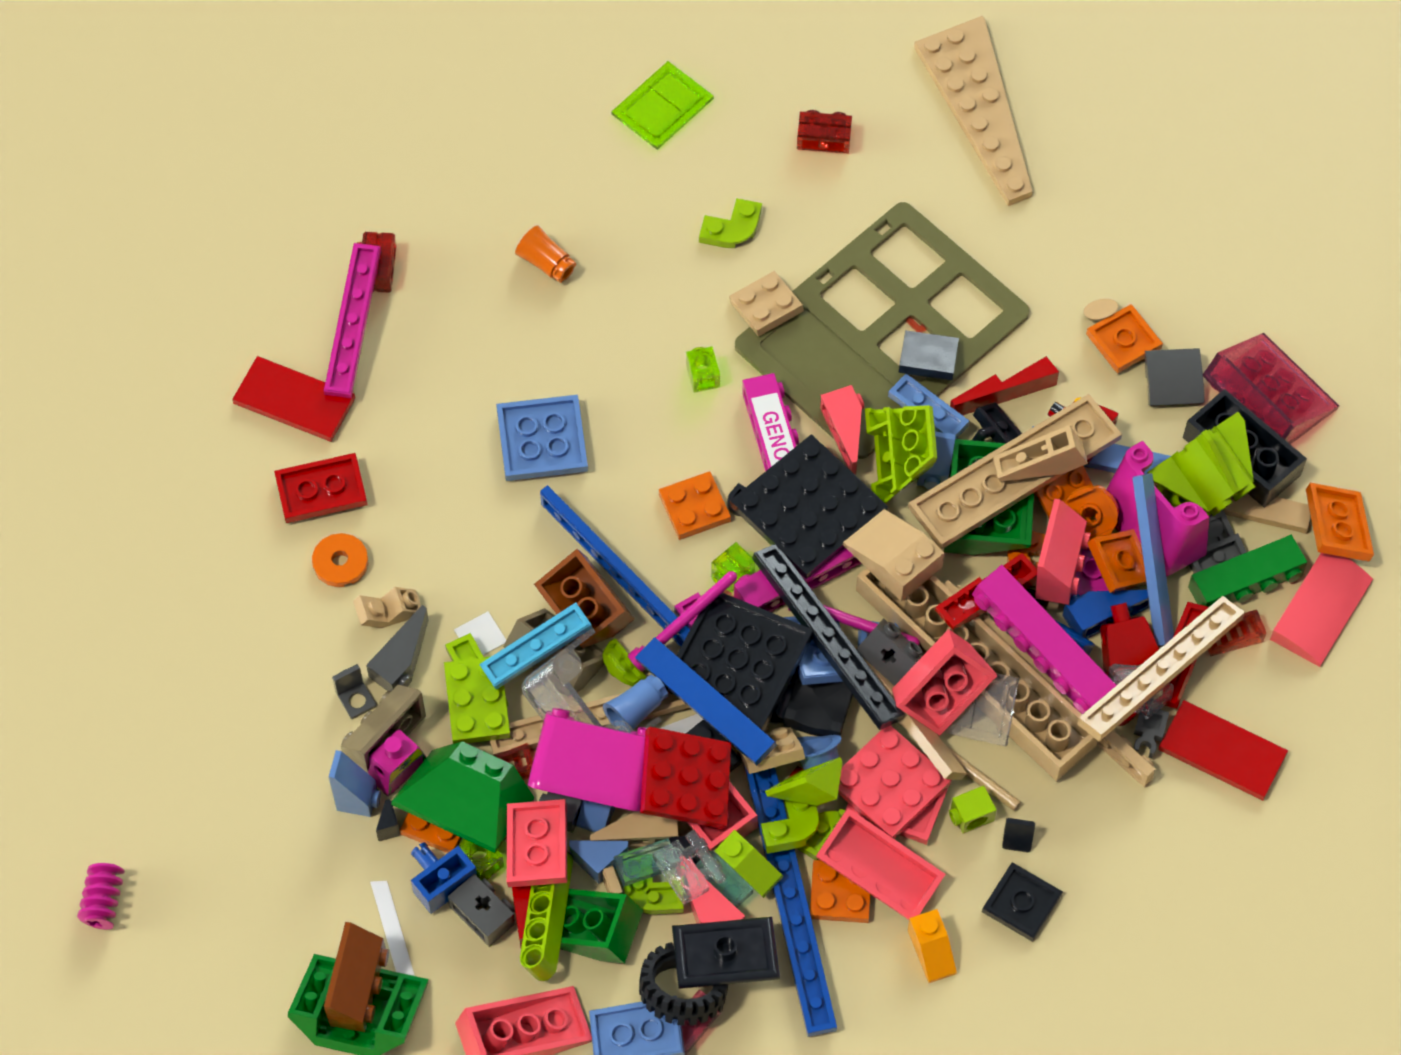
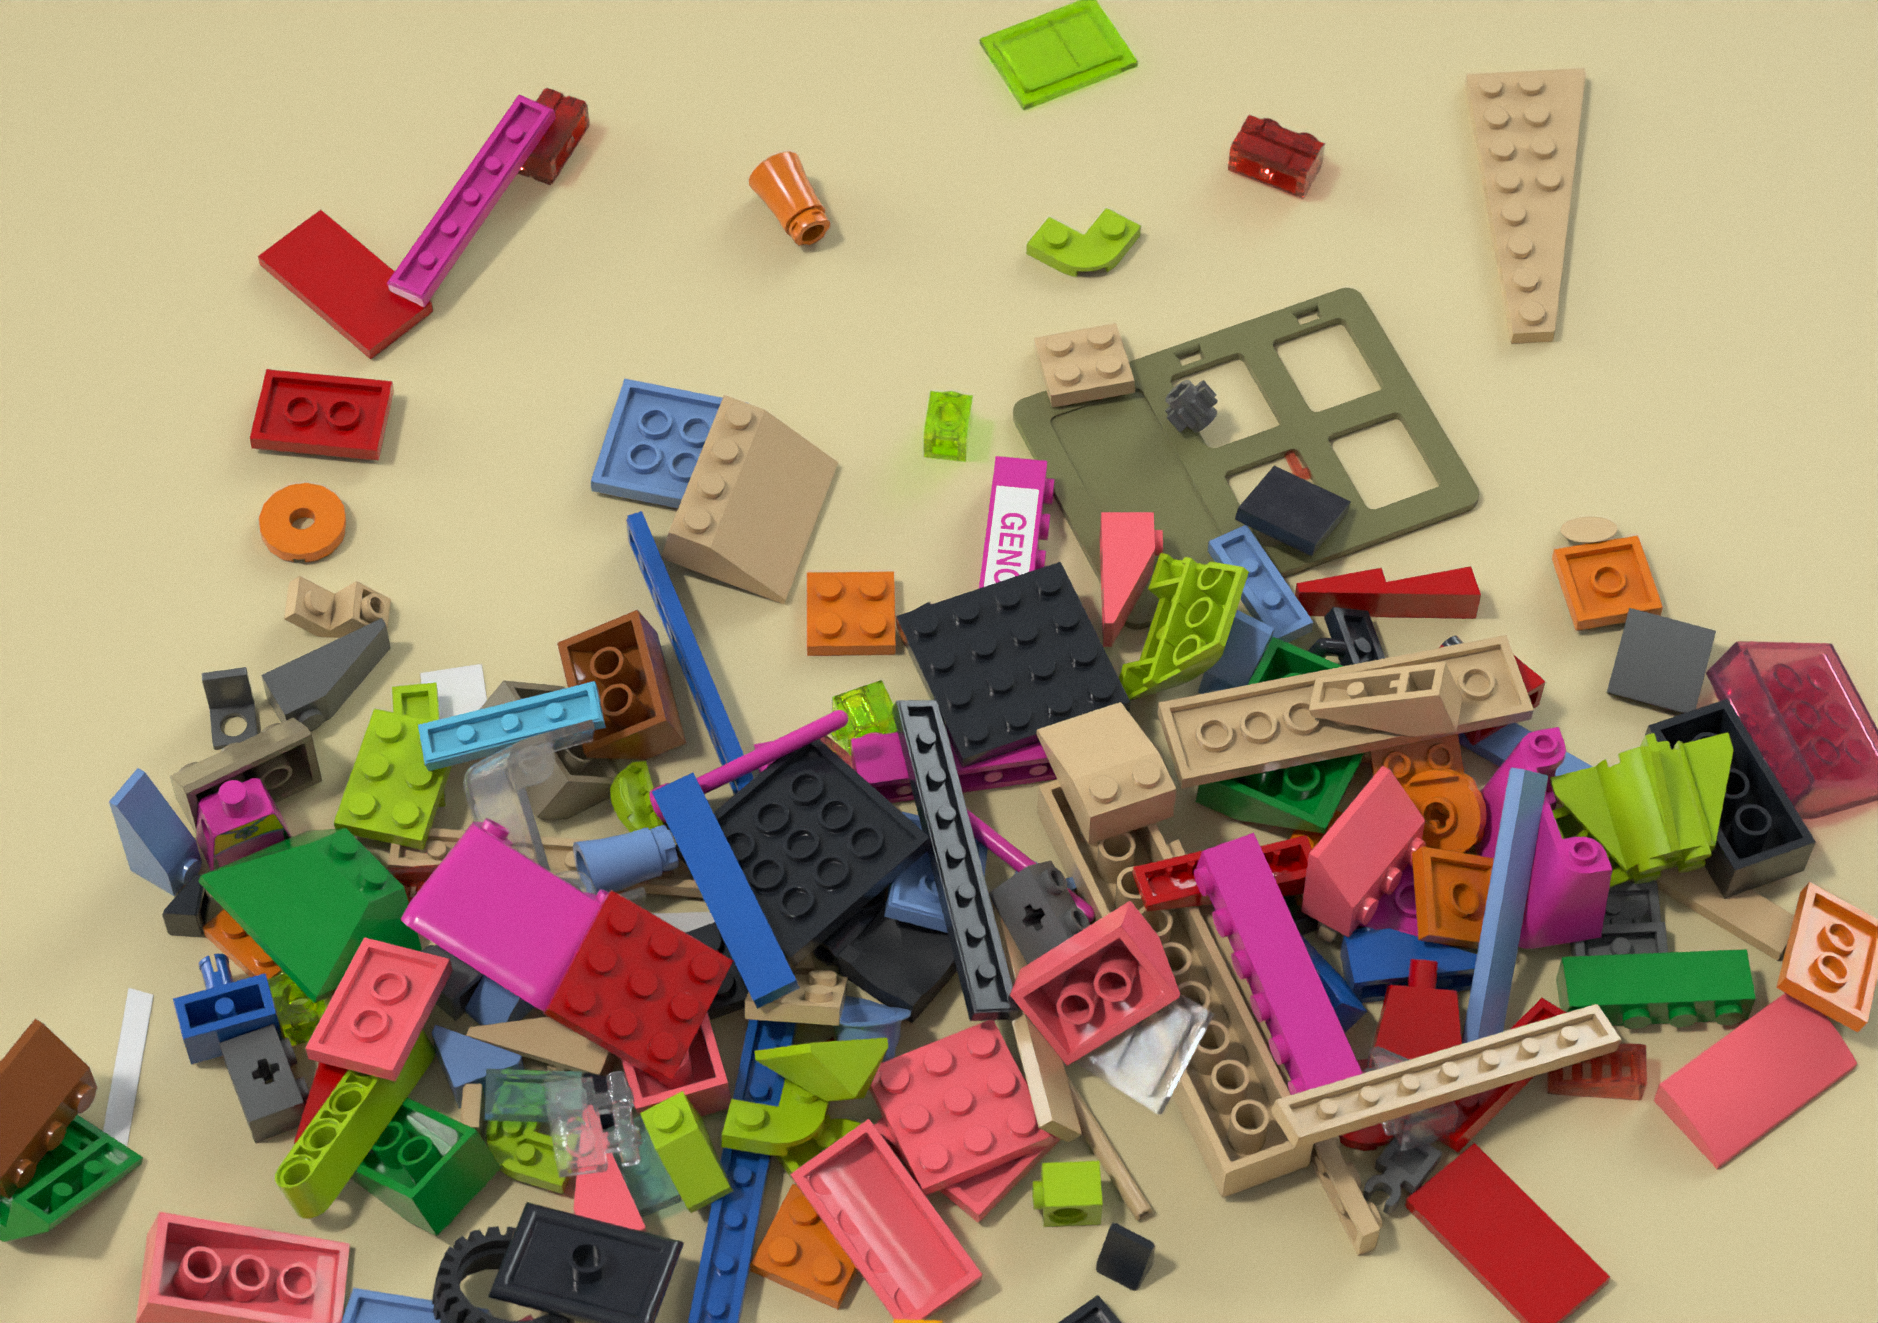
camera: 20 degrees right, 5 degrees down
none -> tan slope [661,395,838,604]
none -> dark grey gear [1165,380,1218,433]

